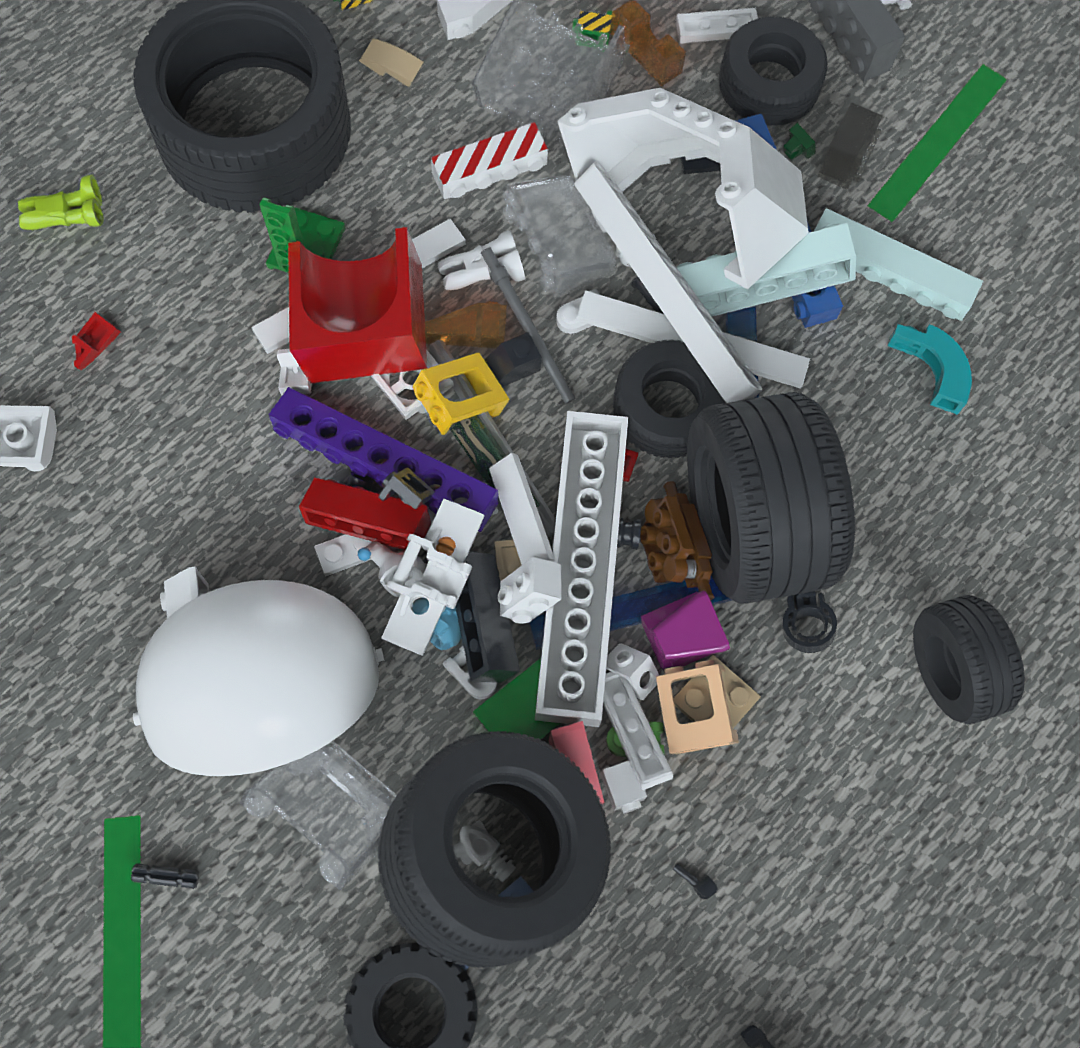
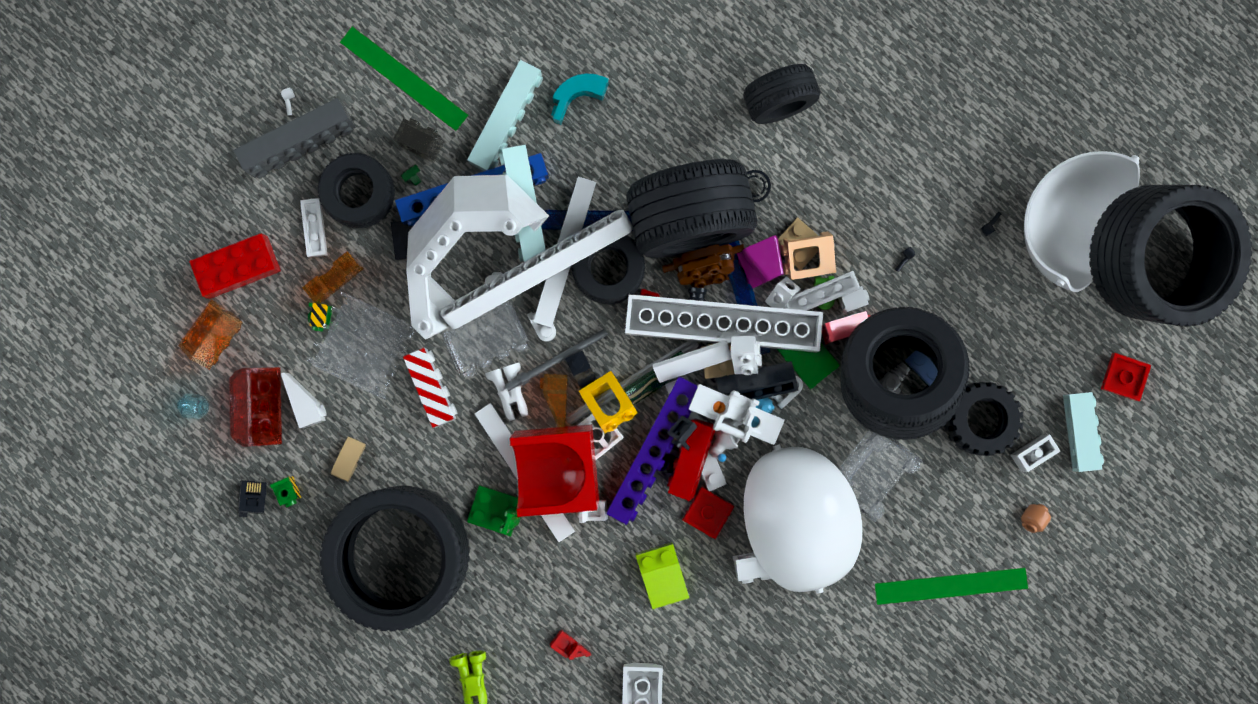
camera: 85 degrees left, 15 degrees up
black axle [131,863,199,889] -> none
none -> lime slope [636,542,689,609]
none -> red tile [682,487,735,540]

